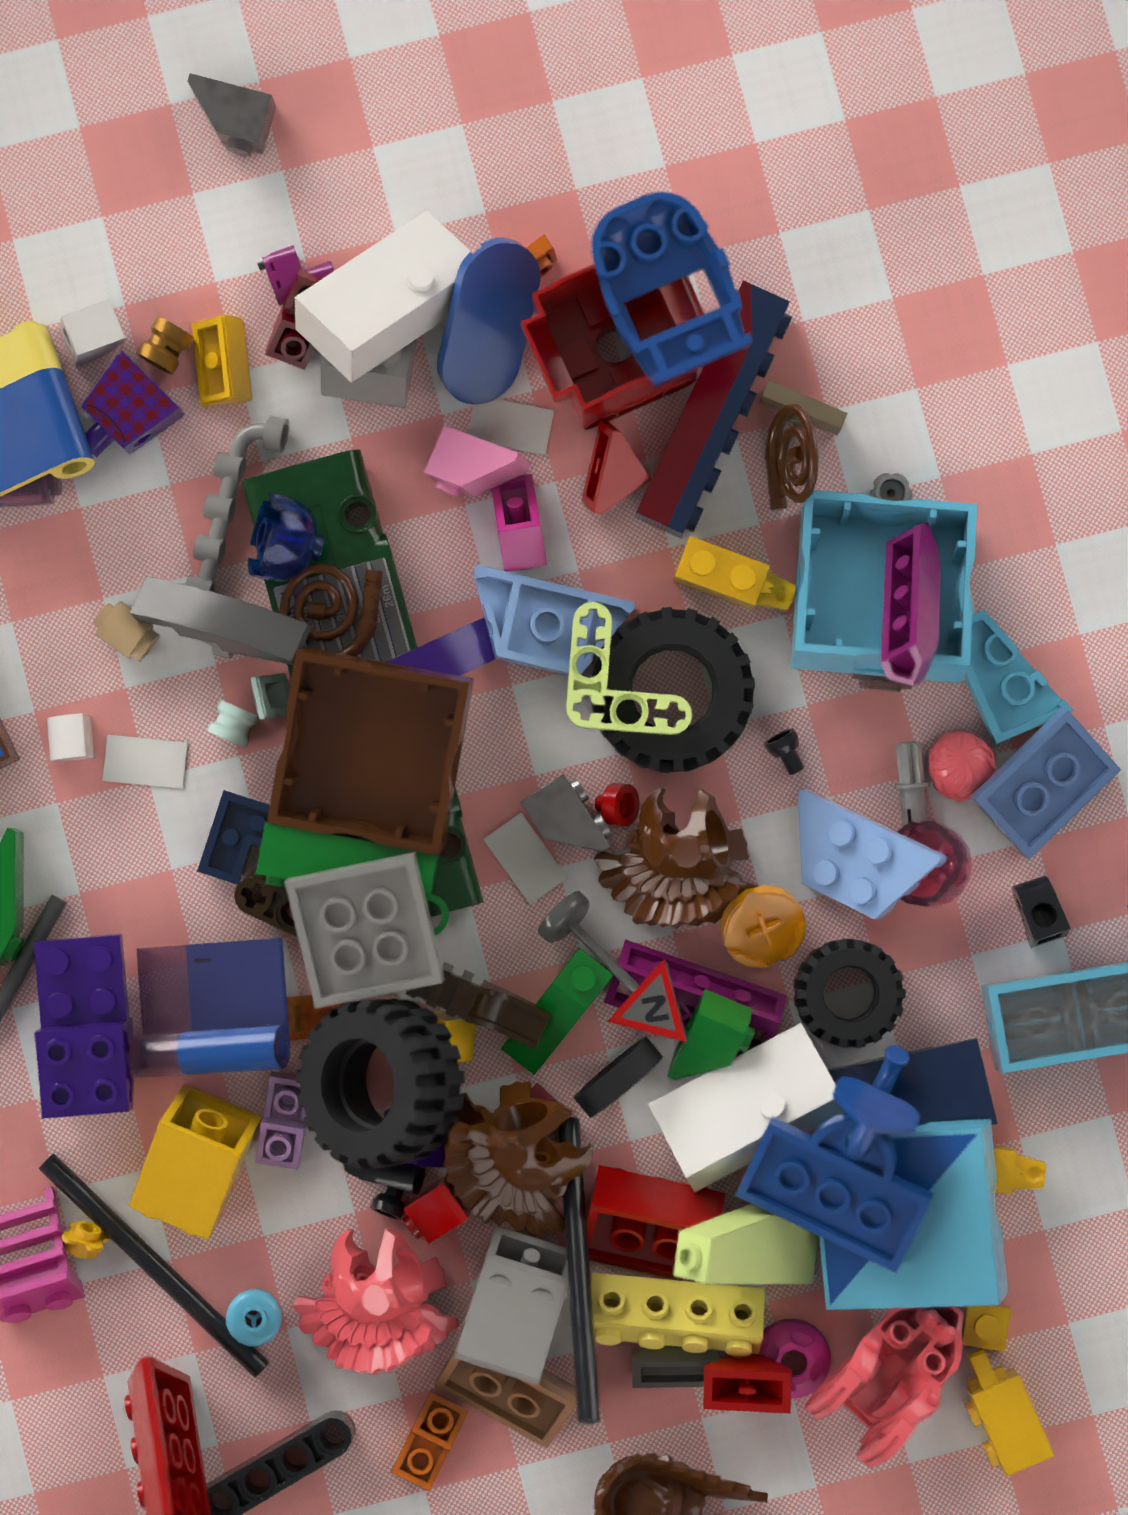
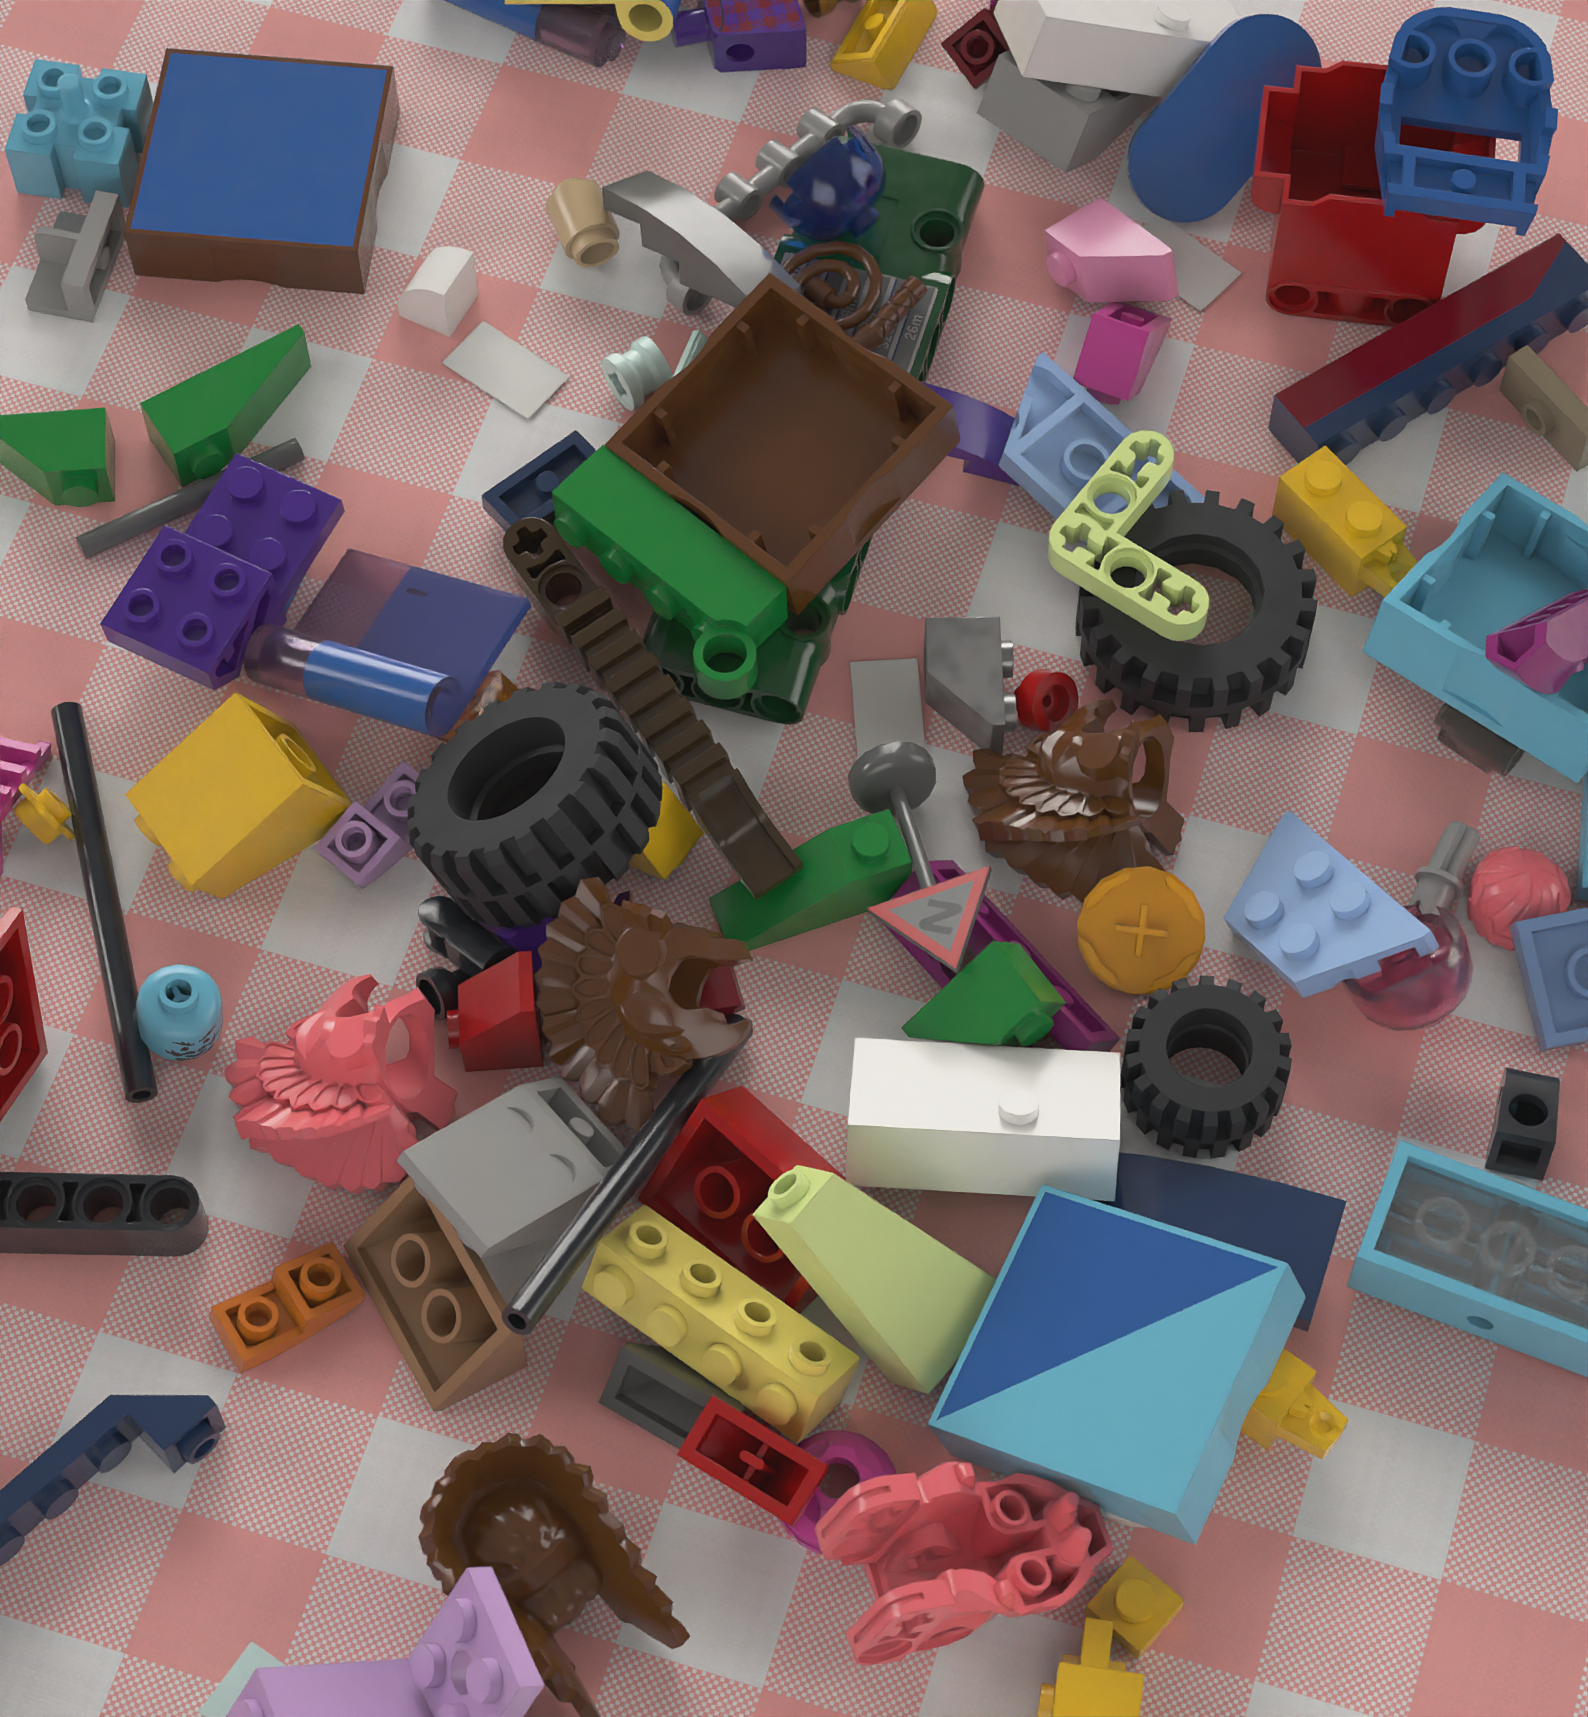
camera: 25 degrees right, 25 degrees down
light grey plate [285,852,445,1008] -> none
black tyre [573,1036,663,1118] -> none
red slope [581,420,651,514] -> none
blue plate [735,1046,934,1273] -> none
black piece [764,728,804,775] -> none
reddish brown piece [765,404,819,510] -> none

